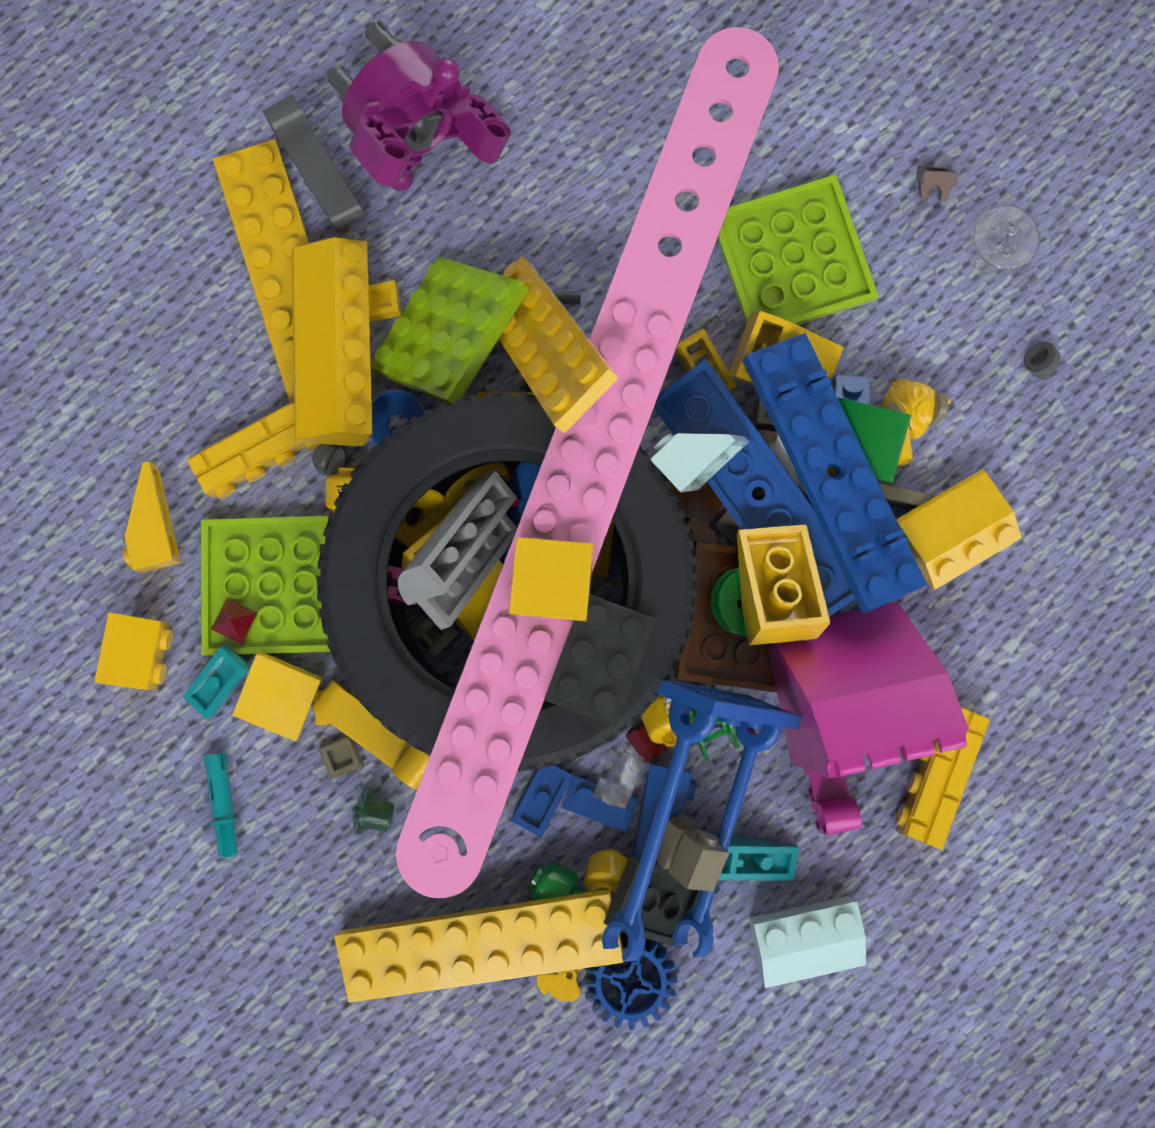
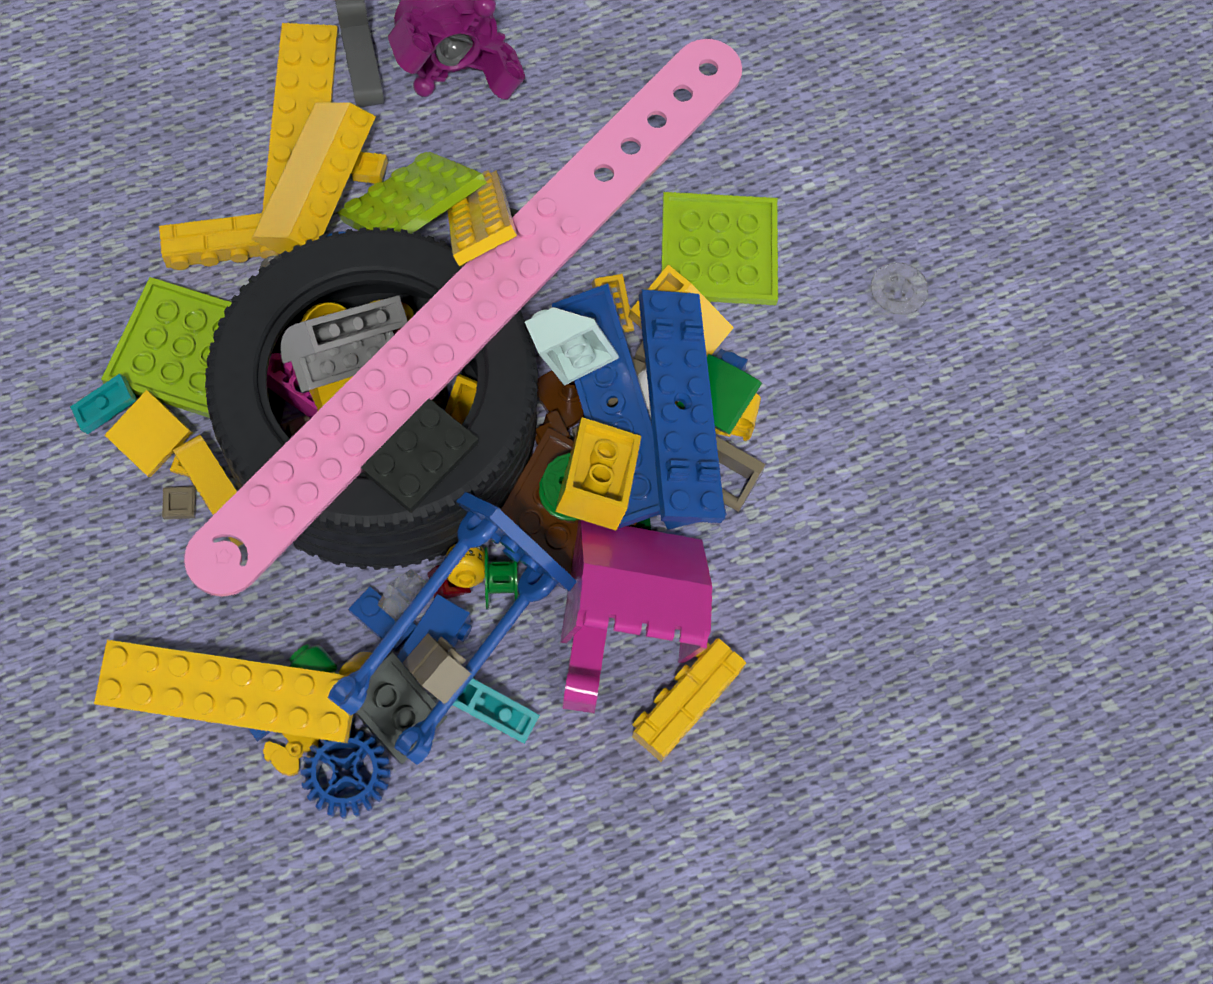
camera: 15 degrees right, 15 degrees down
yellow slope [94,612,173,690] -> none
yellow slope [123,461,181,573] -> none
teal axle [203,753,238,858] -> none
dark red slope [211,598,258,644] -> none
clear green piece [351,787,394,836] -> none
yellow tile [509,537,594,622] -> none
blue plate [511,765,574,837] -> none
light aqua slope [749,896,866,988] -> none
yellow hair [881,379,951,440] -> none
yellow slope [897,469,1022,590] -> none
tile [916,166,958,201] -> none
dark grey tile [1024,342,1061,380] -> none

